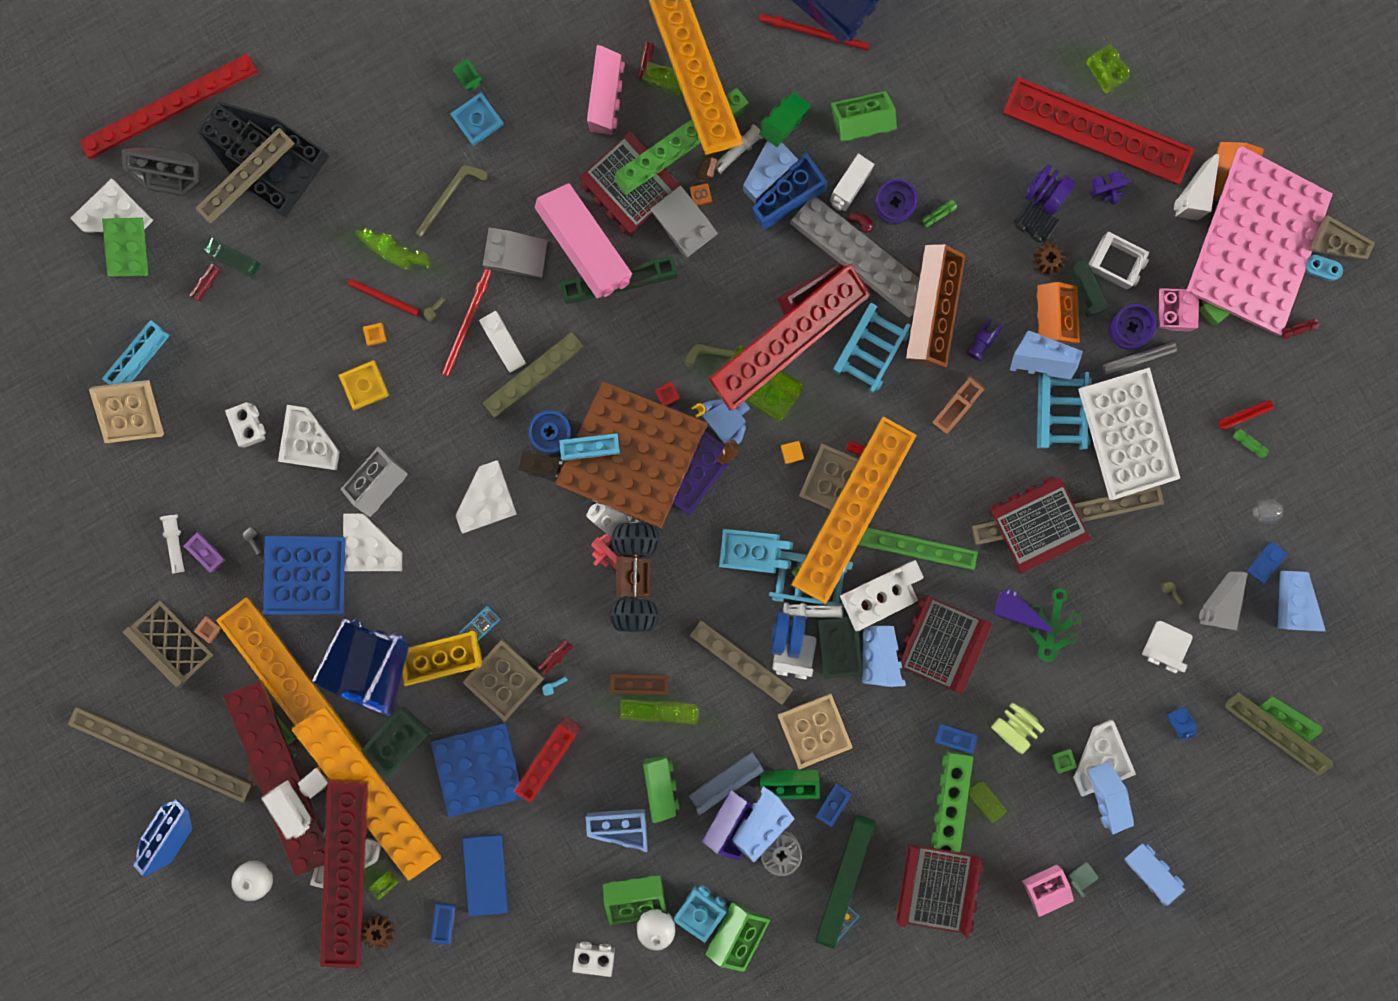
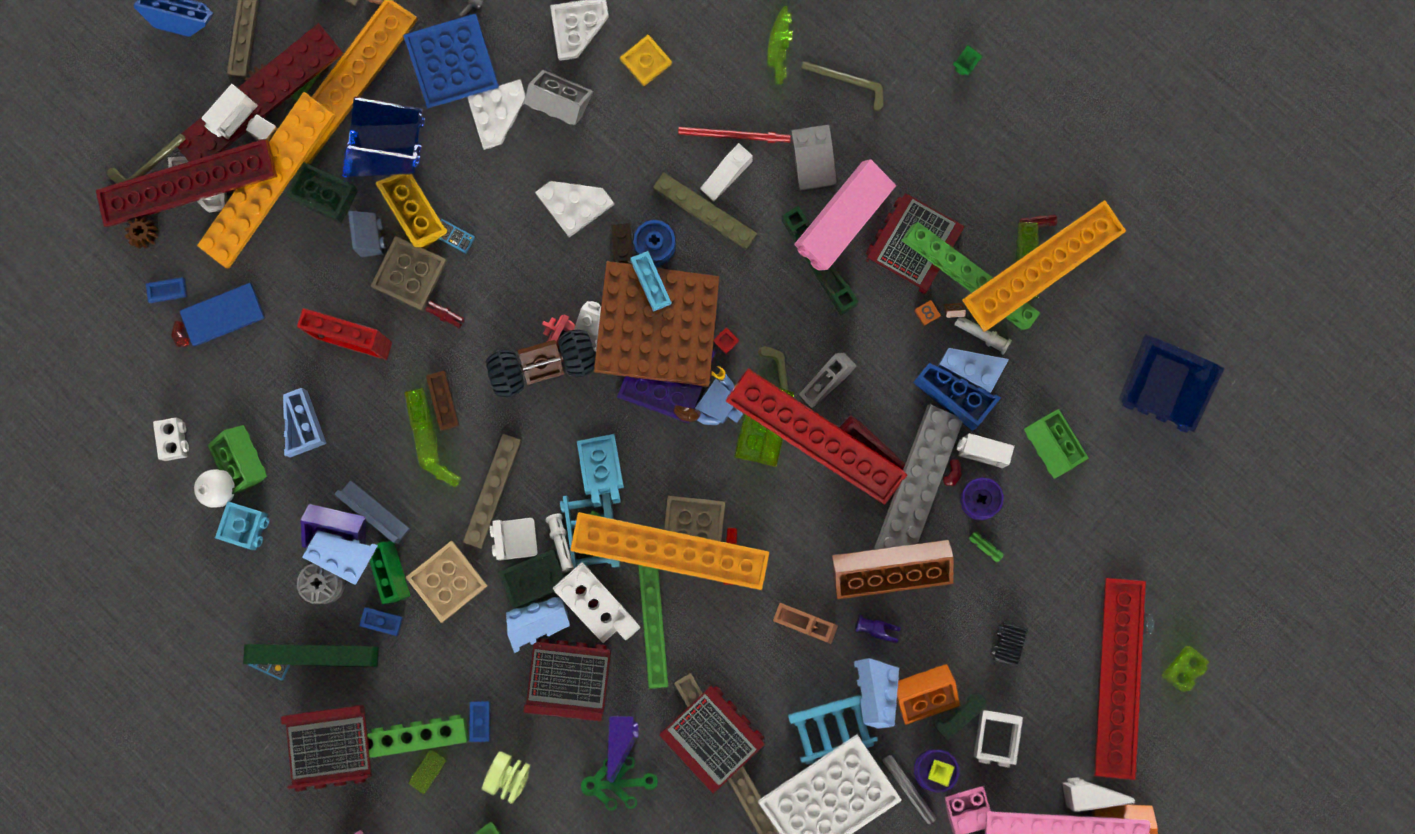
camera: 75 degrees right, 5 degrees down
white cylinder [231,860,273,901] -> none
red bar [348,279,420,317] -> none
light orange tile [363,323,387,346] -> none
clear neon green wheel [368,870,399,900] -> none
olive hand [424,297,445,322] -> none
blue plate [430,723,524,817] -> none
dark azure plate [450,92,504,146] -> none
medium azure hand [542,676,568,696] -> none
bright pink slope [587,45,625,135] -> none
bright green slope [643,755,680,823] -> none
light grey slope [650,186,718,257] -> none
bright green slope [706,902,770,972] -> none
red bar [759,13,870,51] -> none
green brick [759,92,811,148] -> none
blue wheel [771,612,806,658] -> none
light orange tile [780,441,804,464] -> none
medium azure fence [832,303,911,394] -> none
dark purple wheel [1025,164,1076,215] -> none
reddish brown gear [1032,243,1066,276] -> none
dark purple hips [1090,170,1130,205] -> none
none -> olive piece [107,134,185,183]
none -> clear red arm [171,321,189,348]
none -> sand blue slope [348,211,386,257]
none -> clear neon green pin [422,458,462,488]
none -> light grey slope [799,353,857,408]
none -> neon yellow plate [928,760,954,786]

